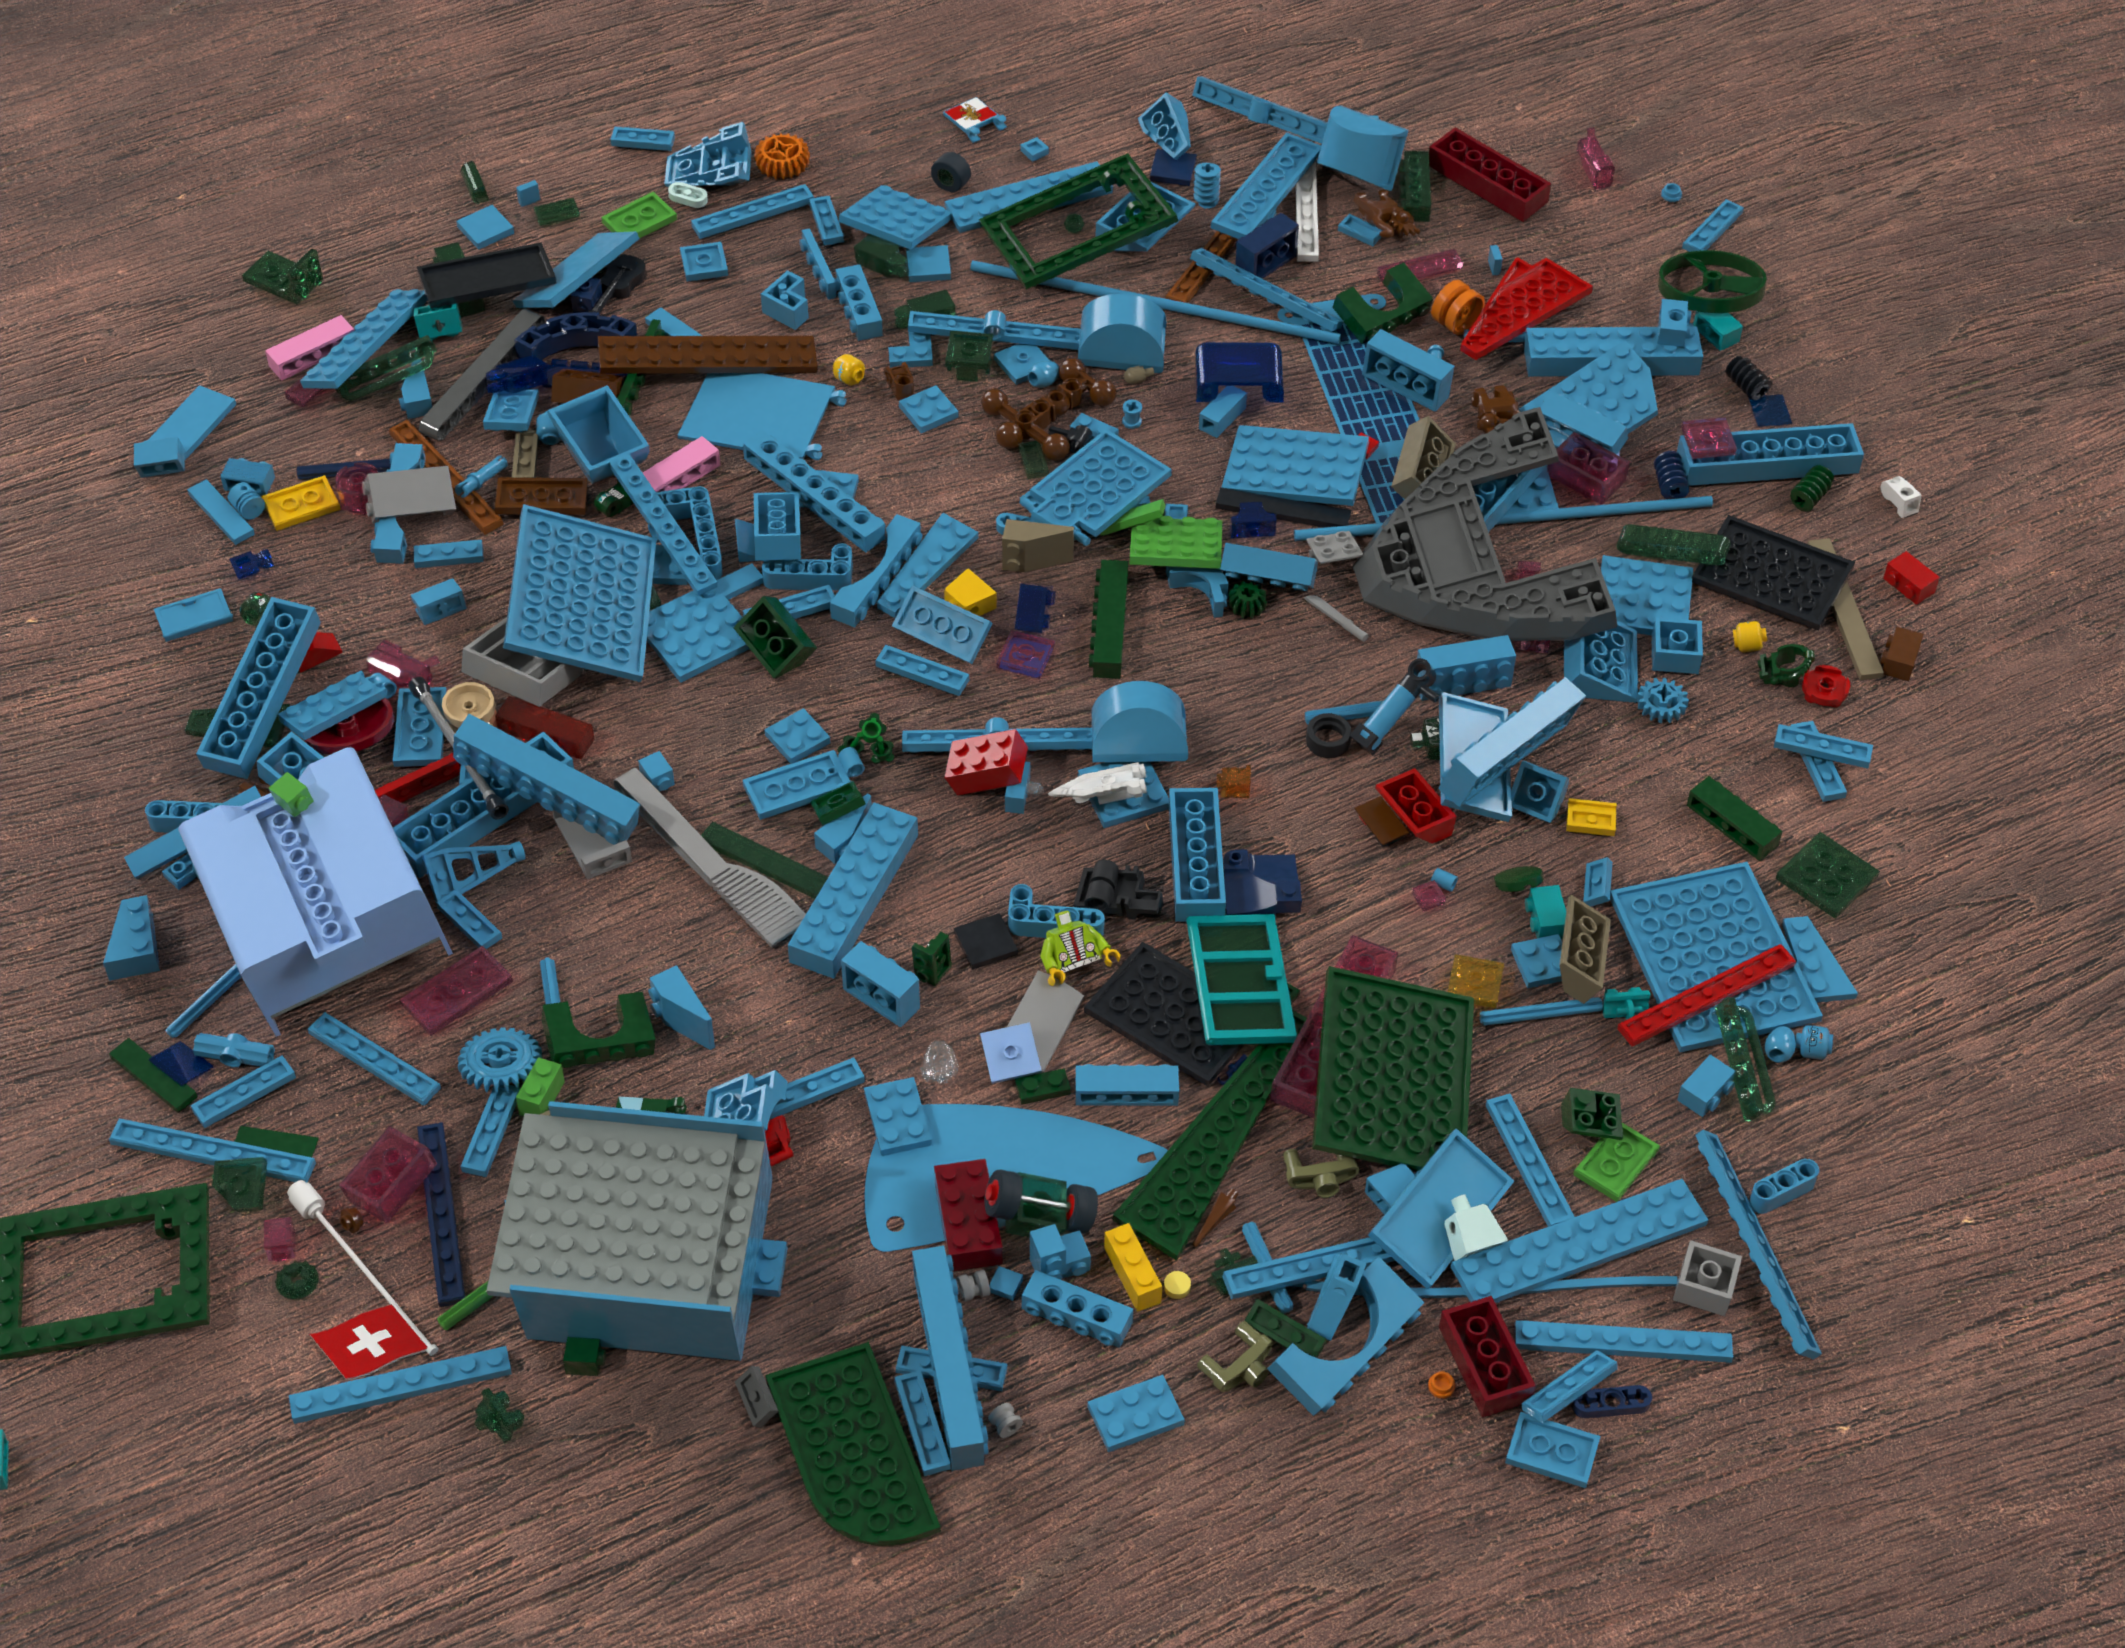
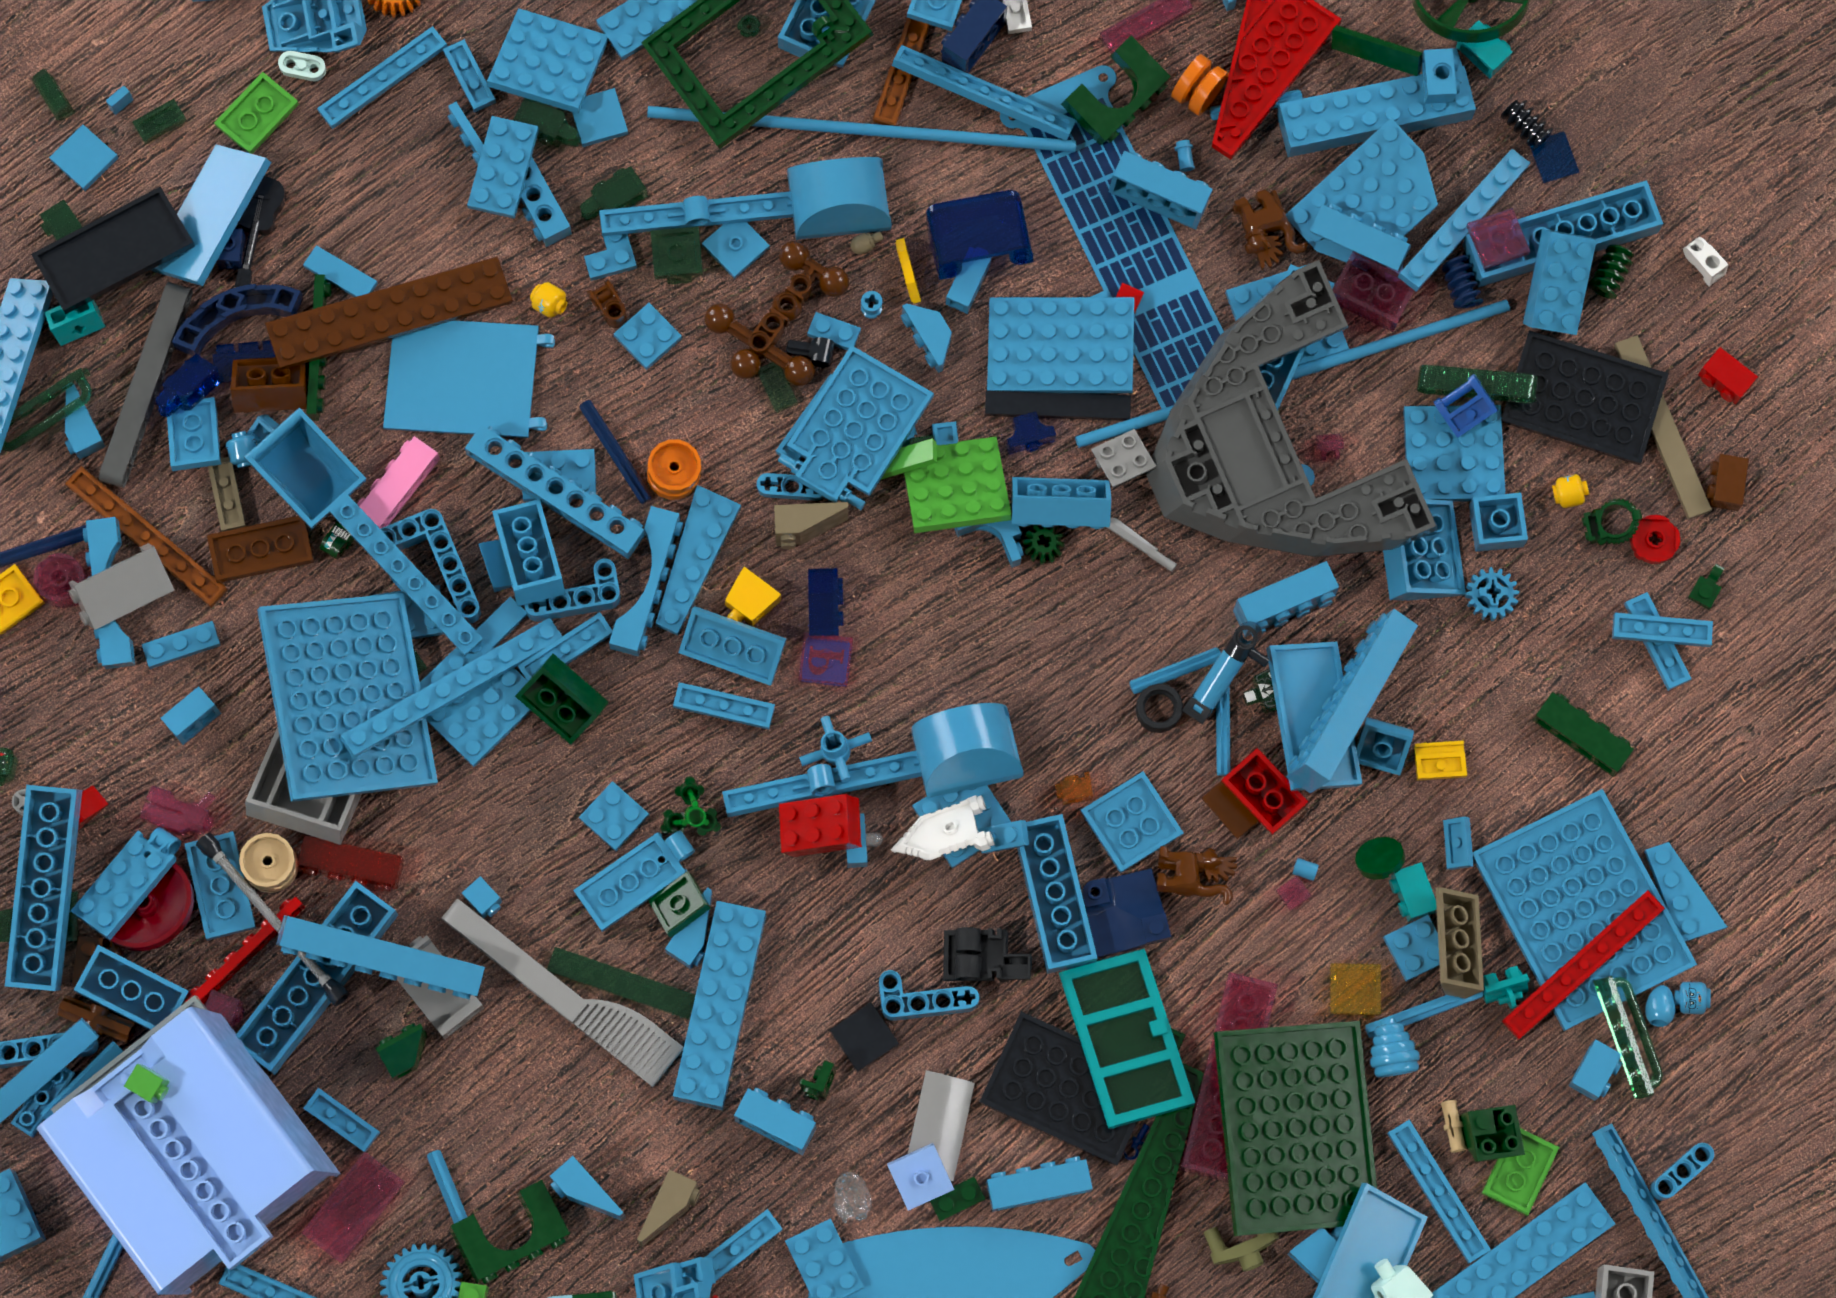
camera: 15 degrees left, 25 degrees up
dark azure plate [421,841,525,902] -> none
dark azure pin [455,455,508,498] -> none
dark azure plate [680,242,728,282] -> none
dark azure brick [761,270,809,330] -> none
dark azure animal [1028,361,1060,388] -> none
torso [1040,911,1120,986] -> none
dark green brick [1089,560,1129,679] -> none
dark tan slope [1391,416,1456,499] -> none
clear green plate [1775,832,1880,919] -> none
none -> dark azure plate [340,618,562,758]
none -> dark green slope [376,1023,428,1081]
none -> dark azure plate [467,116,539,219]
none -> dark blue axle [580,400,652,504]
none -> dark tan slope [637,1169,701,1247]
none -> orange wheel [647,439,701,500]
none -> dark azure bar [799,716,872,783]
none -> yellow tile [895,238,921,304]
none -> dark azure slope [900,303,952,373]
none -> dark azure plate [978,820,1029,854]
none -> dark azure plate [1080,771,1184,874]
none -> reddish brown animal [1157,846,1238,905]
none -> dark azure axle [1216,685,1230,776]
none -> dark green tile [1331,25,1422,76]
none -> dark azure piece [1370,1018,1420,1078]
none -> dark azure plate [1398,149,1530,292]
none -> blue plate [1433,374,1498,438]
none -> tan pin [1440,1100,1467,1153]
none -> dark azure brick [1523,229,1597,335]
none -> dark green plate [1688,564,1724,610]

